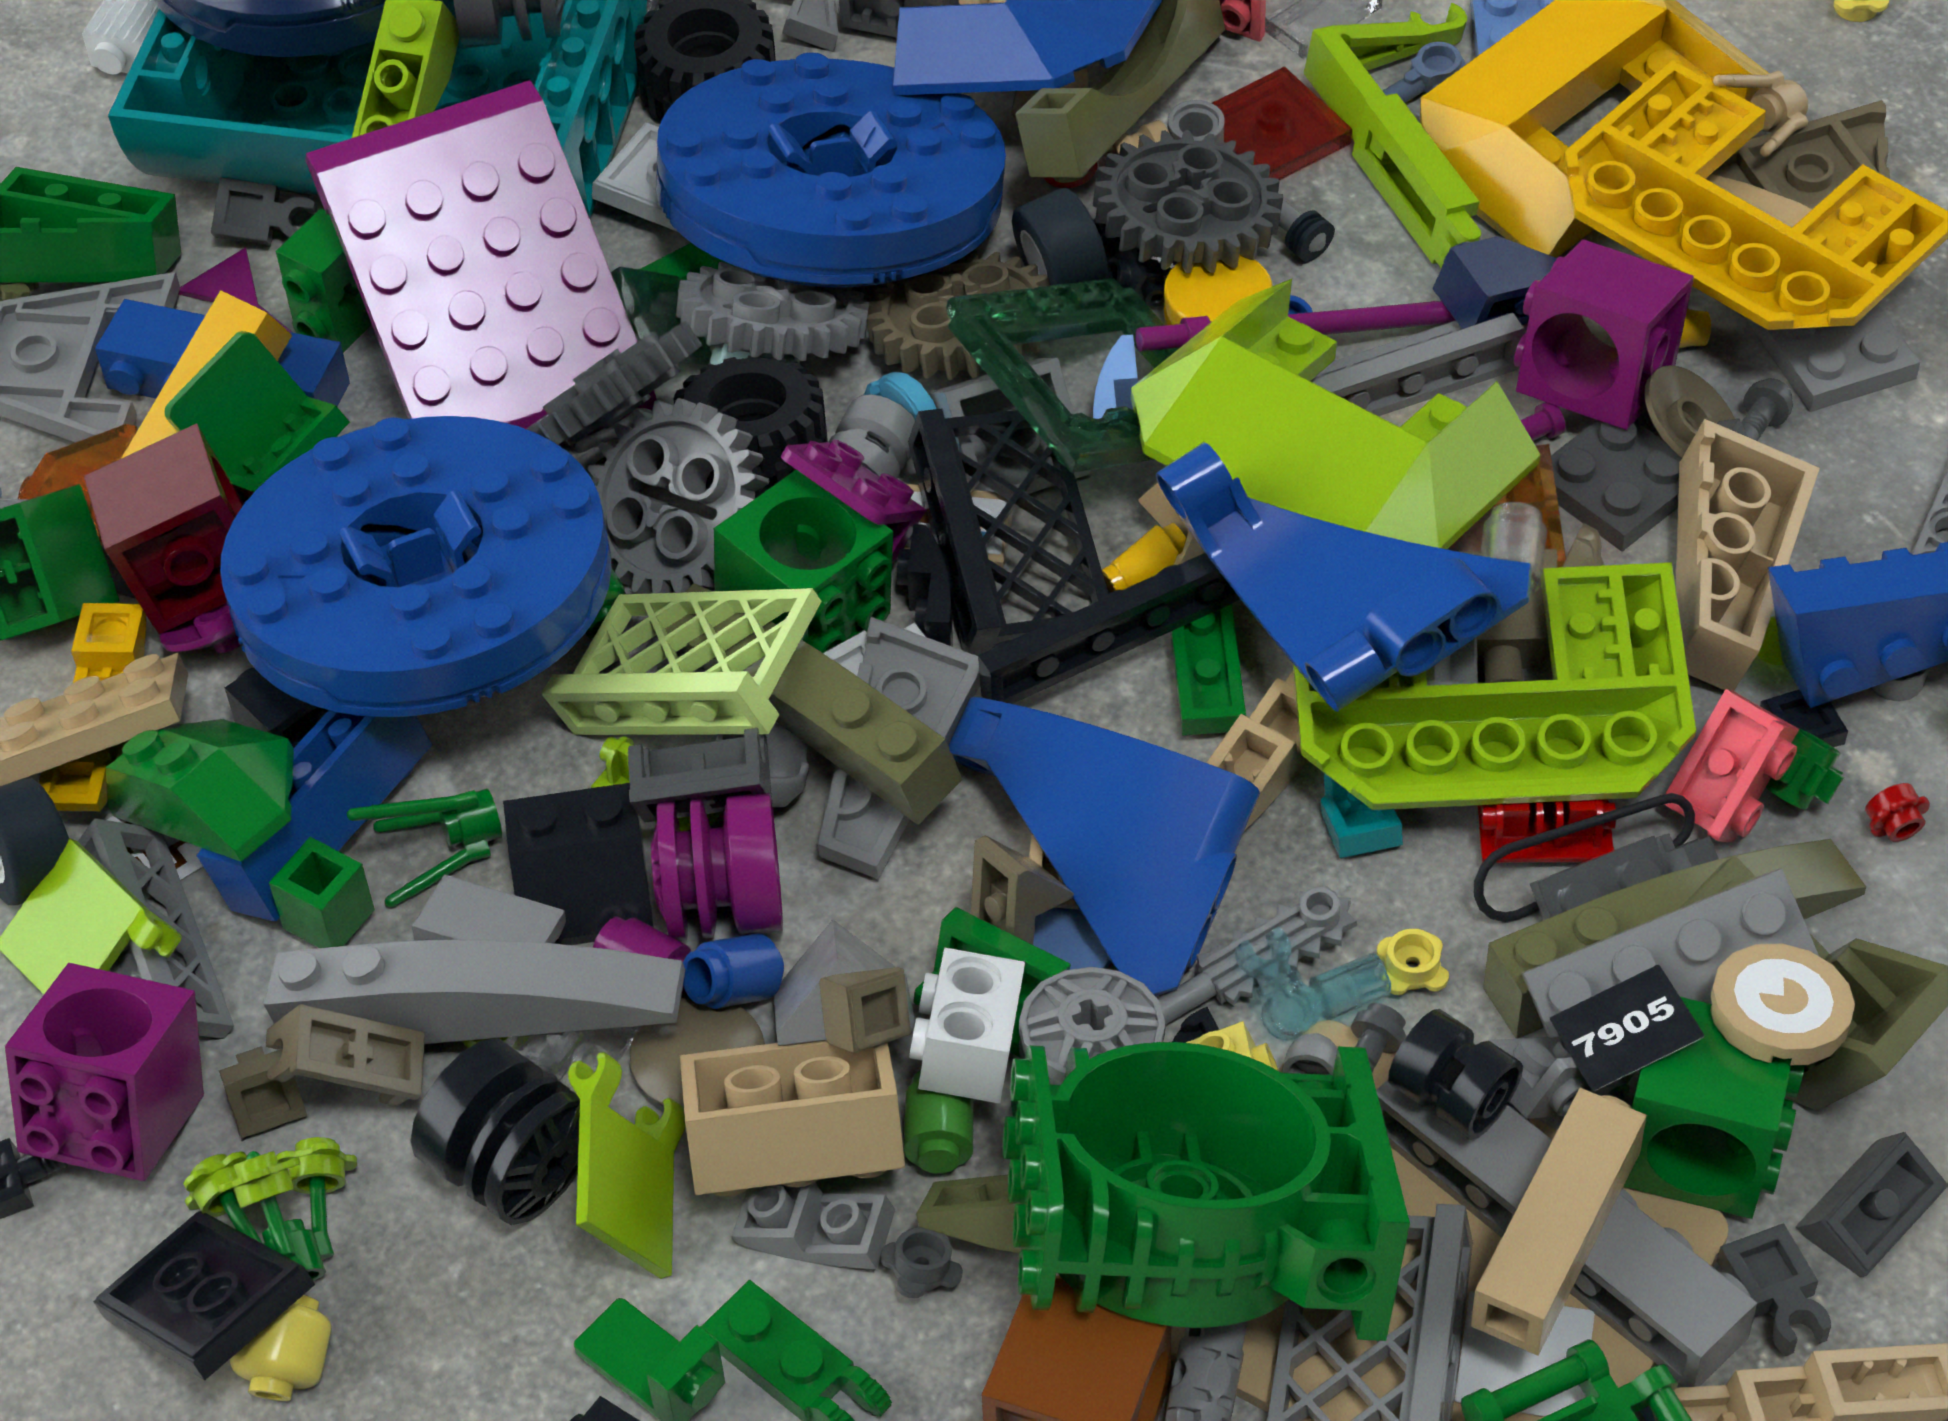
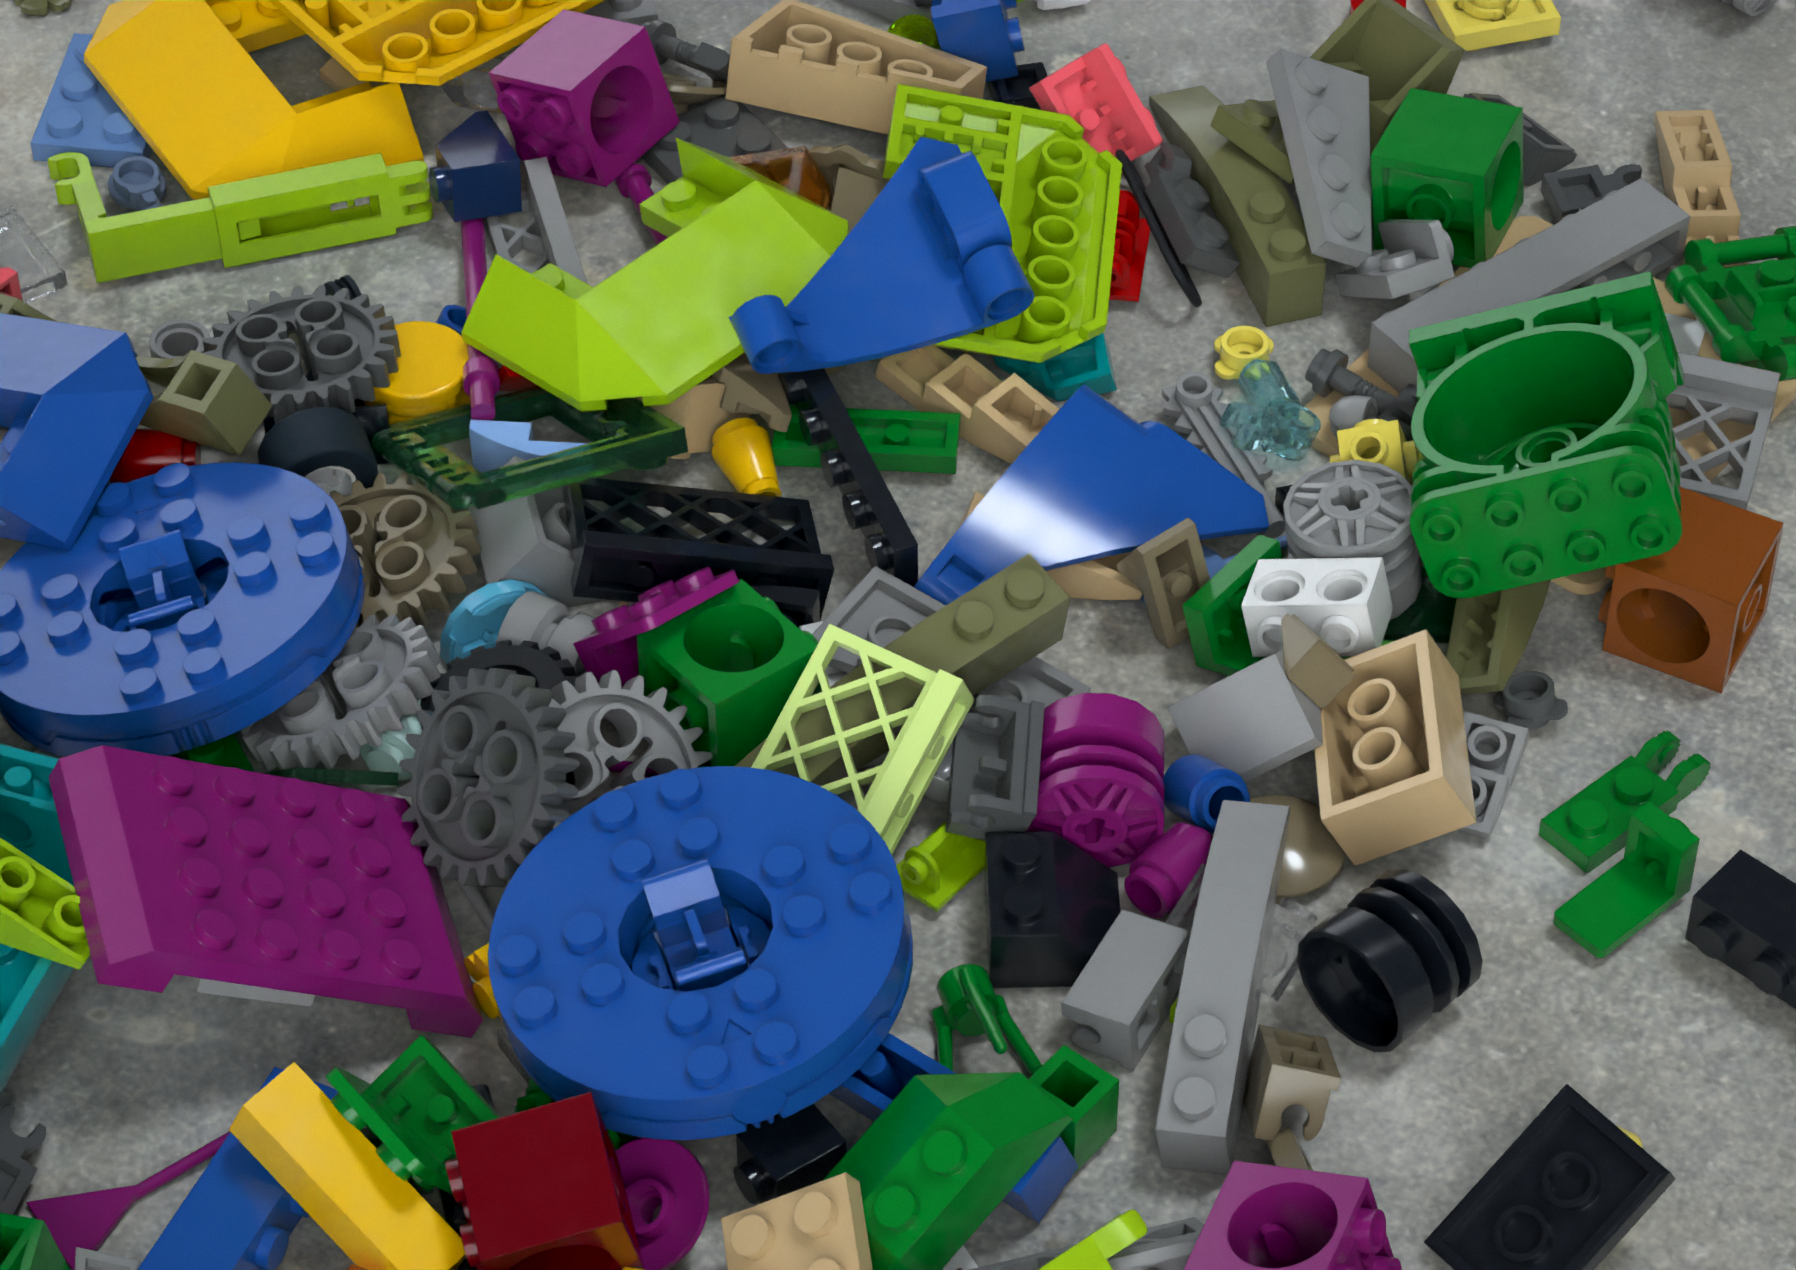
camera: 85 degrees left, 5 degrees down
lime plant [183,1137,357,1281] -> none
green brick [276,208,372,353] -> none
lime flag [568,1052,686,1279] -> none
clear red plate [1212,66,1352,180] -> none
black wheel [1388,1009,1523,1140] -> none
tan brick [1471,1088,1647,1356] -> none
clear brick [1480,502,1547,595] -> none
black sticker [1550,965,1704,1091] -> none
tan tile [1710,943,1855,1065] -> none
red plate [1865,783,1930,842] -> none

